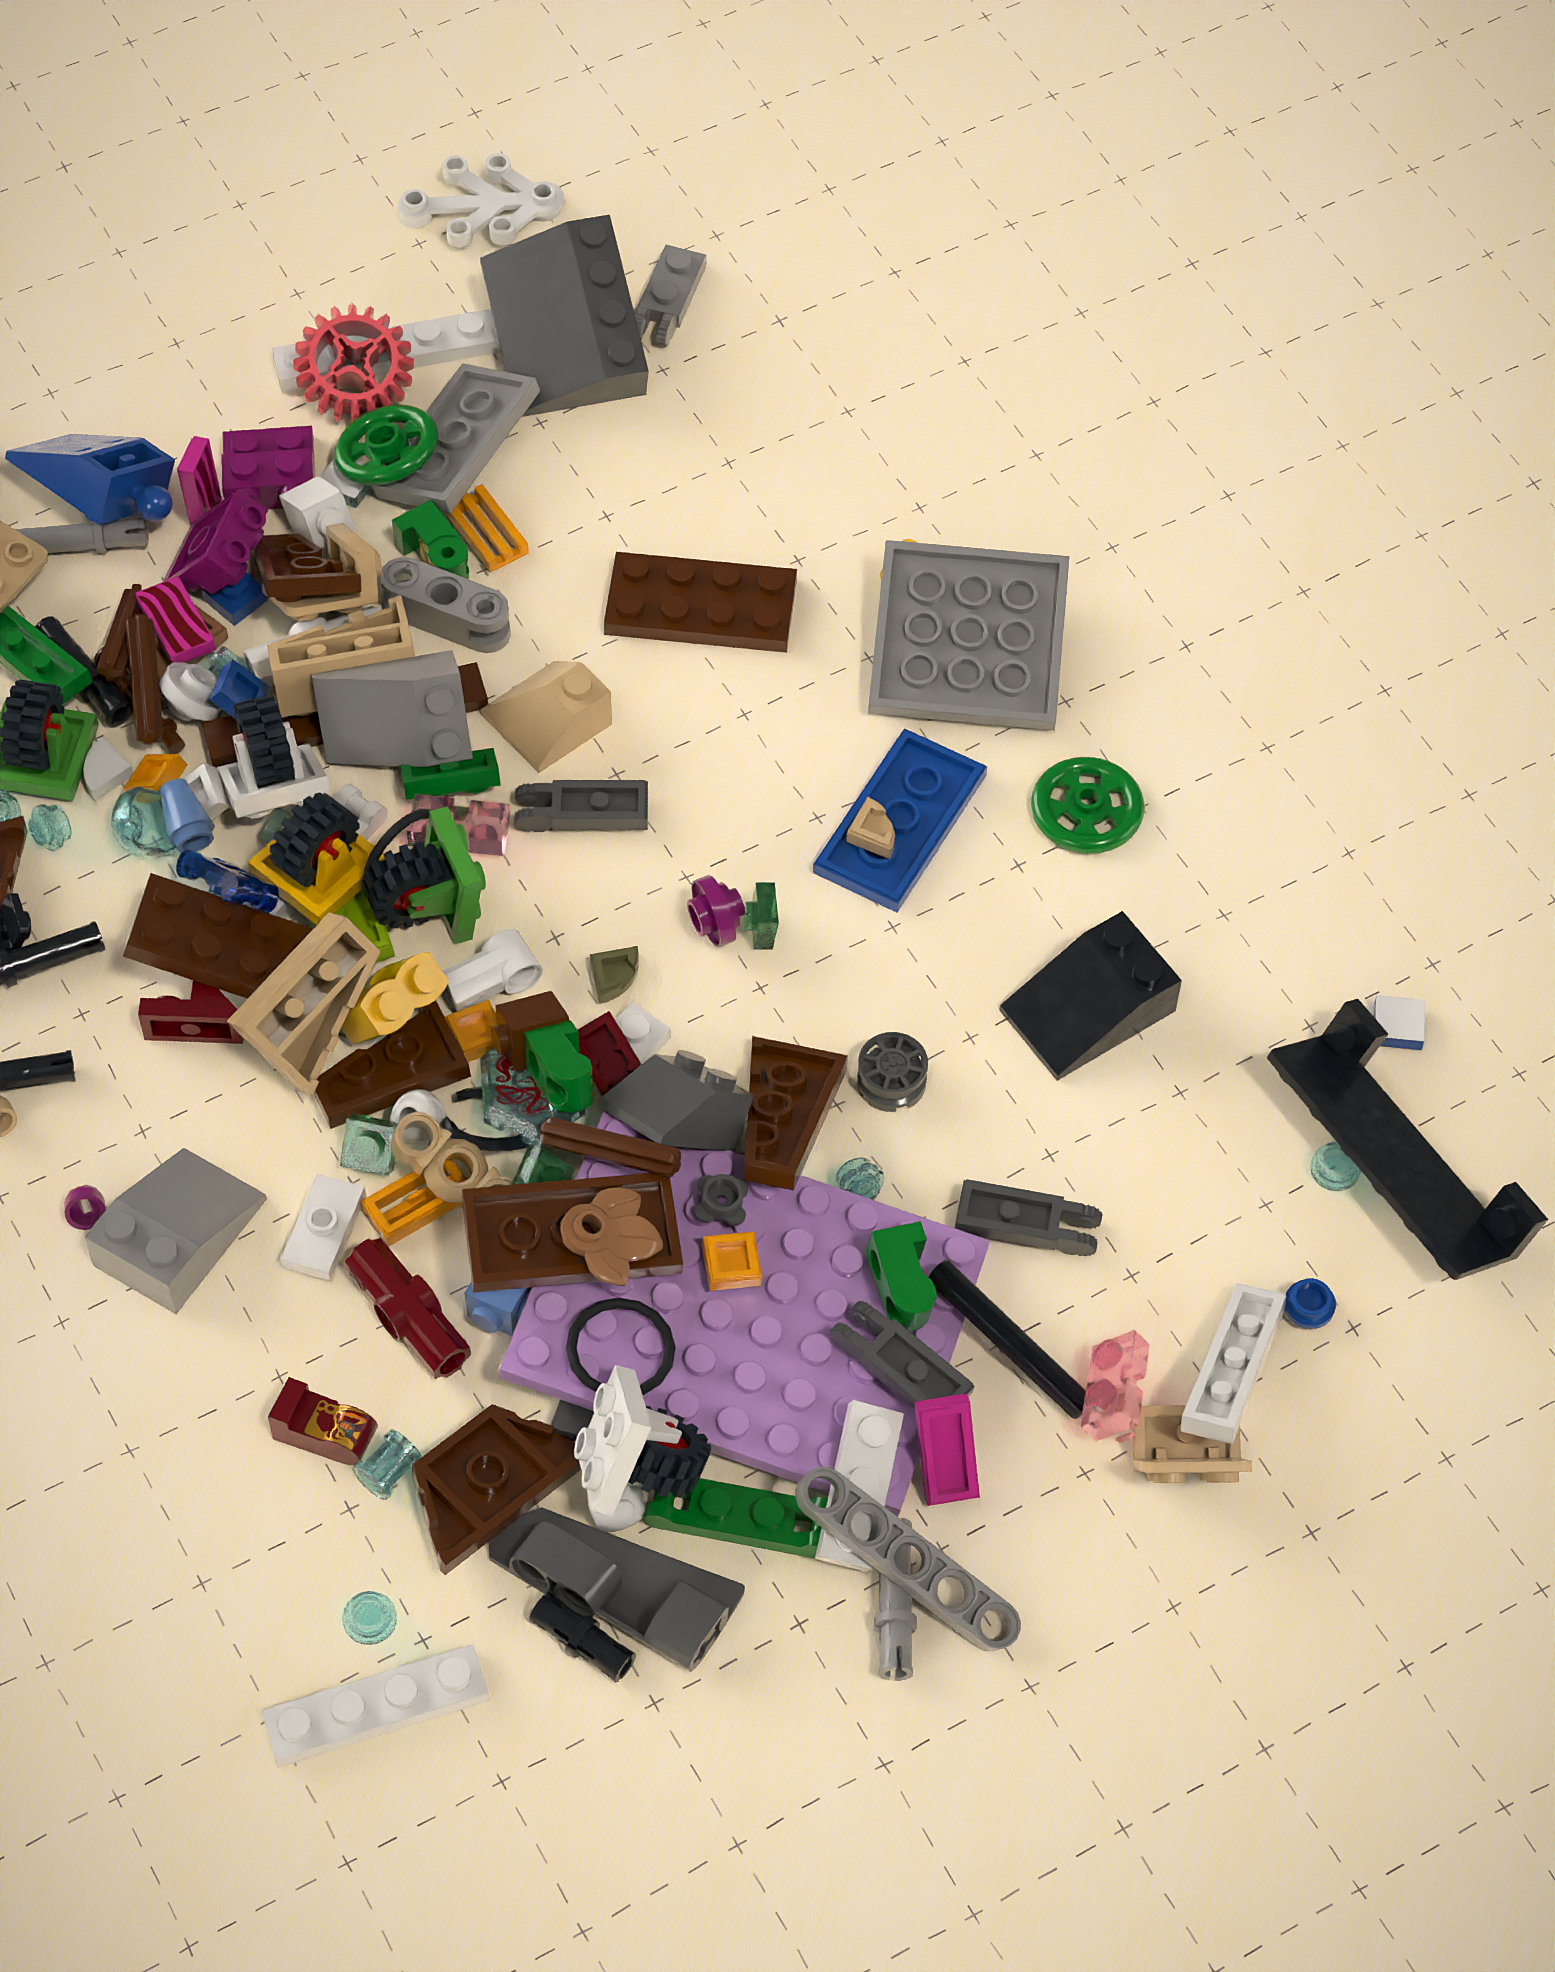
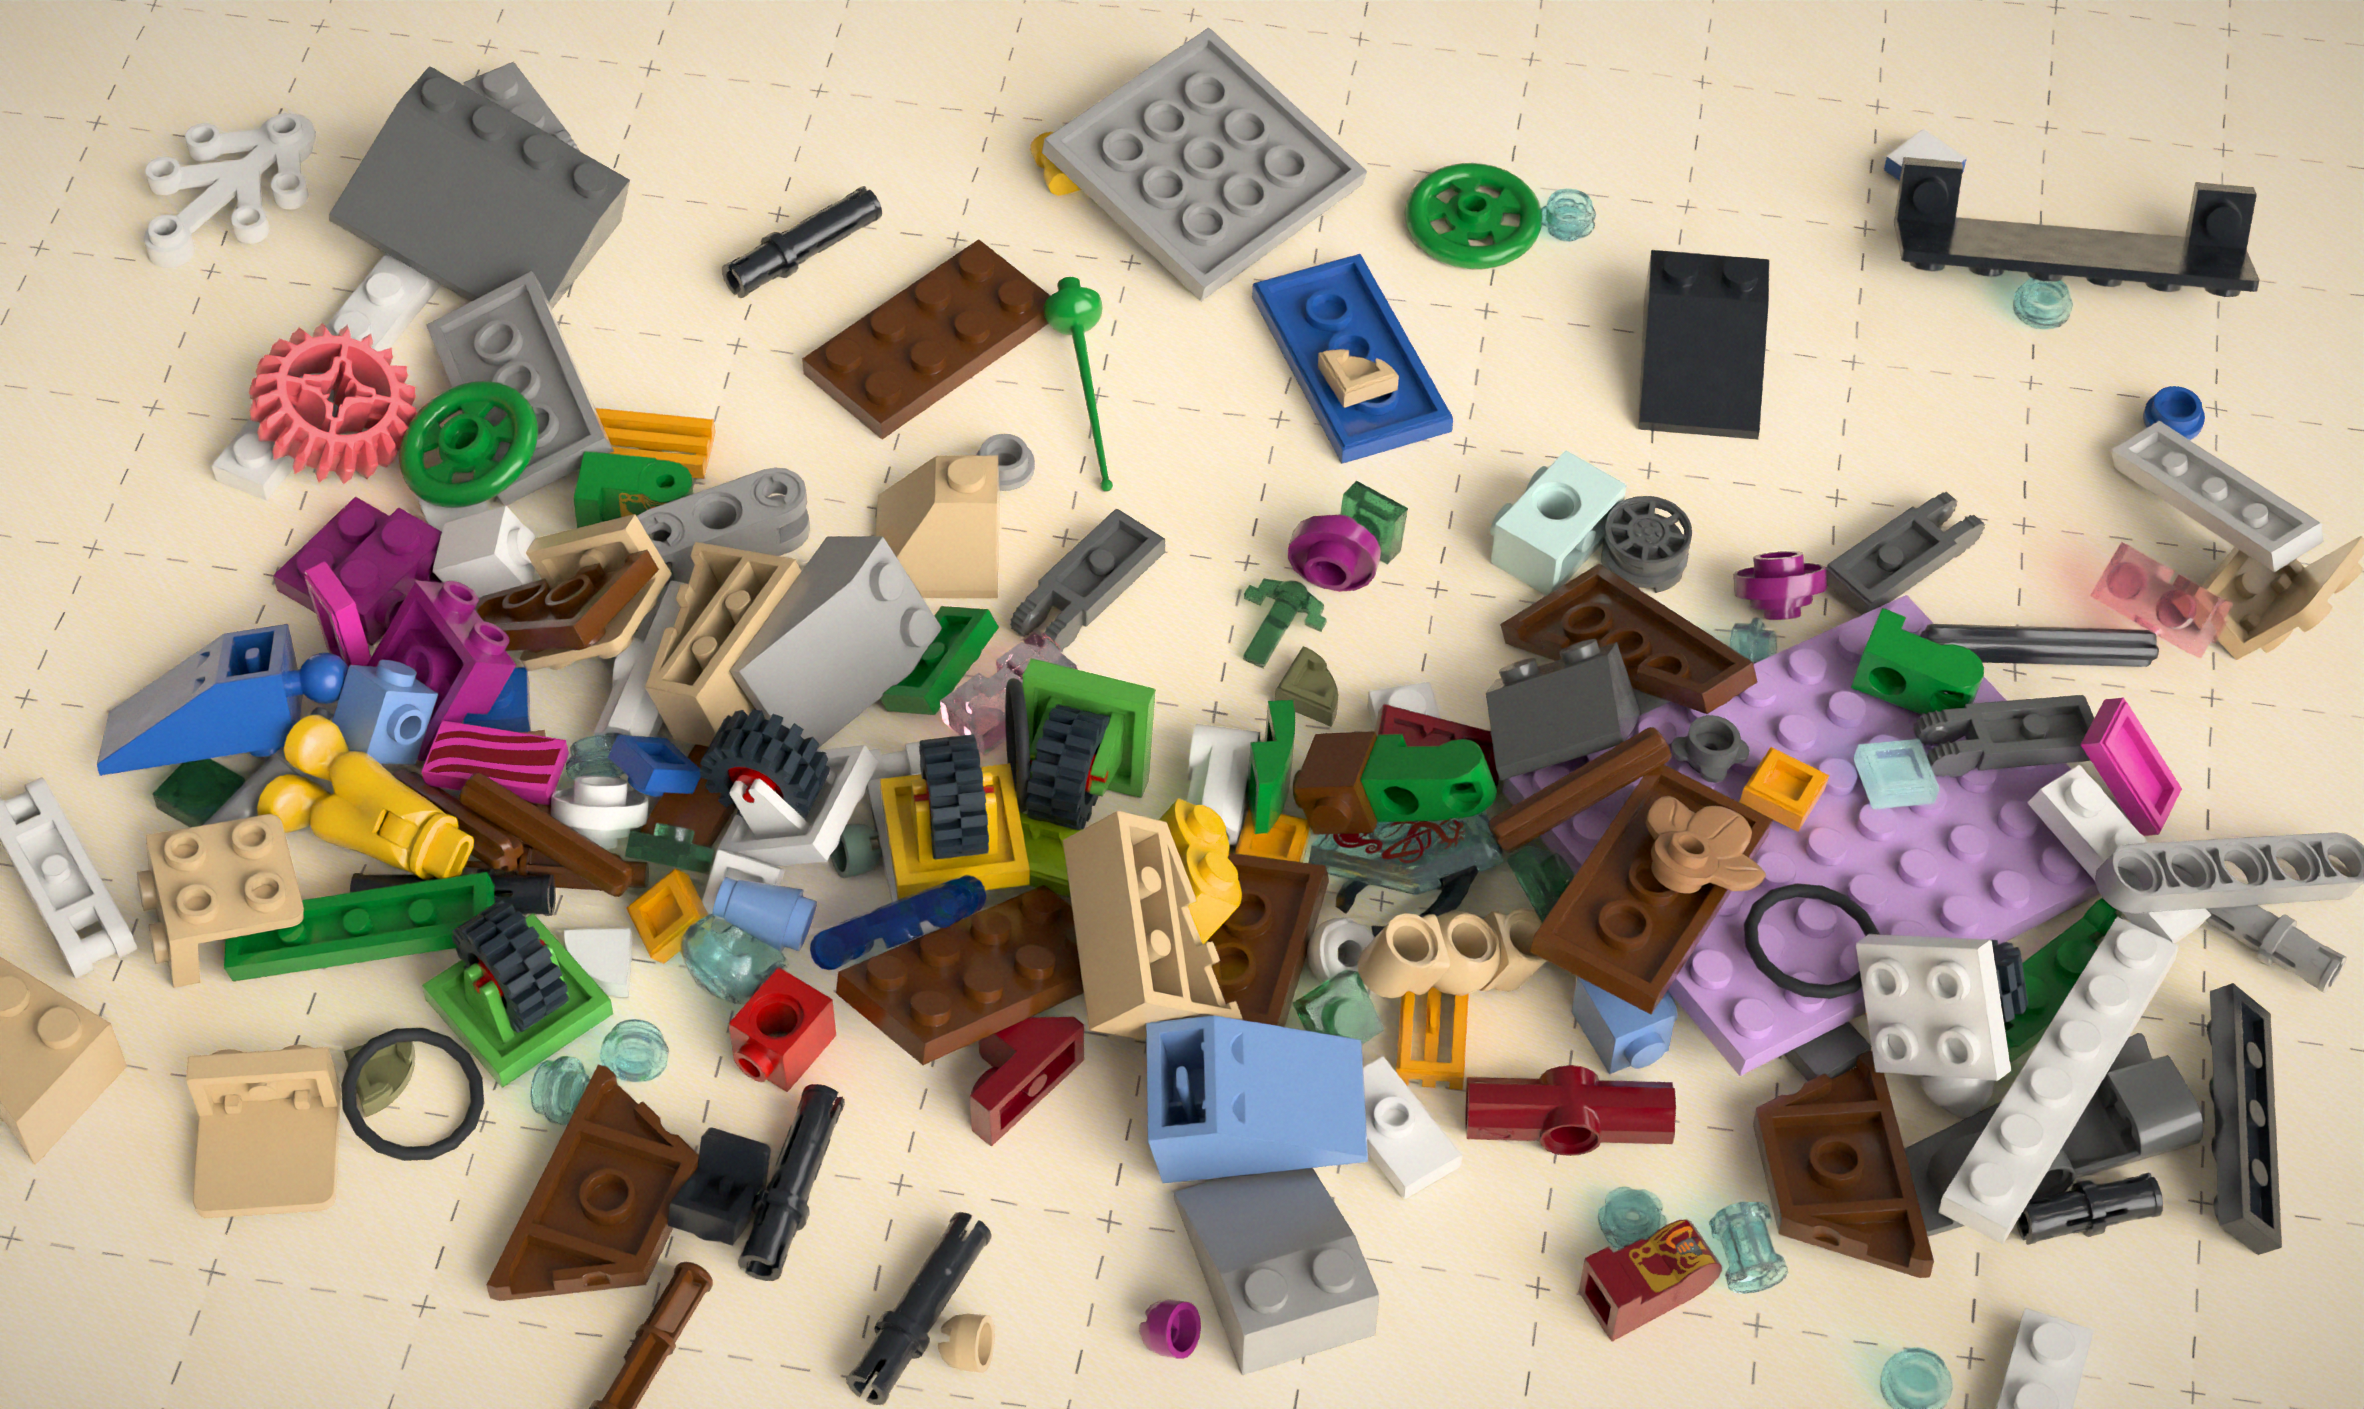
camera: 50 degrees left, 5 degrees down
none -> clear green plate [152,758,246,828]
none -> yellow piece [257,715,474,880]
none -> medium blue brick [332,660,438,765]
none -> clear green plate [625,823,714,875]
none -> black pin [722,186,882,299]
none -> red brick [728,967,837,1092]
none -> light grey plate [976,433,1035,491]
none -> green sword [1043,277,1113,492]
none -> medium blue slope [1146,1015,1368,1184]
none -> clear green piece [1243,578,1327,669]
none -> green slope [1247,700,1295,834]
none -> light aqua brick [1490,450,1627,596]
none -> clear light blue plate [1540,188,1596,242]
none -> clear light blue plate [1598,1186,1667,1250]
none -> magenta plate [1733,551,1827,620]
none -> clear light blue tile [1853,739,1940,809]
none -> white plate [1939,917,2179,1244]
none -> black plate [2207,983,2282,1255]

